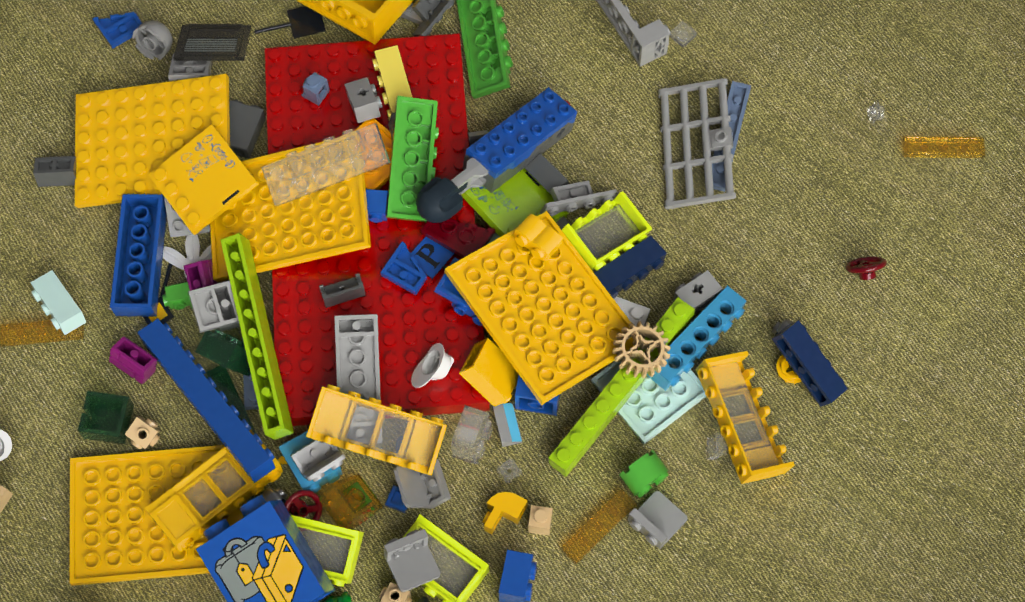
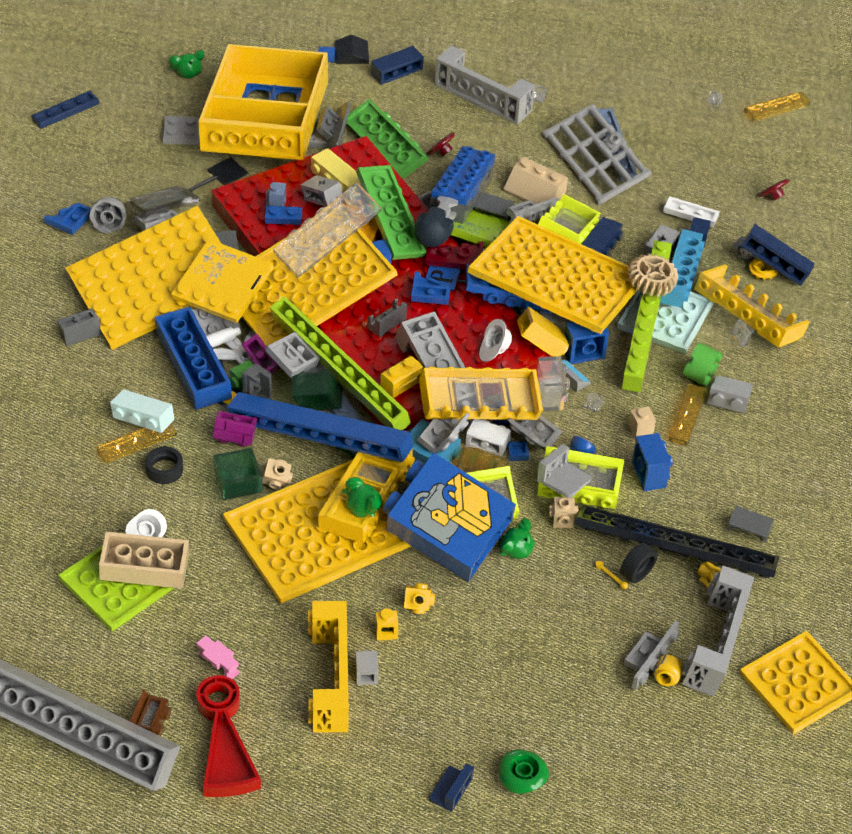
camera: 30 degrees left, 20 degrees down
yellow brick [483,492,528,535] -> none
yellow brick [513,214,563,262] -> none
none -> black tyre [145,446,184,484]
none -> white cylinder [206,327,241,348]
none -> dark grey hinge [242,363,272,400]
none -> blue plate [265,206,302,225]
none -> green hair [342,477,382,518]
none -> yellow brick [380,356,423,398]
none -> dark red piece [427,132,455,157]
none -> white brick [466,419,511,457]
none -> tan slope [503,157,568,204]
none -> blue brick [570,436,596,454]
none -> white plate [663,197,720,227]
none -> dark blue brick [690,217,711,248]

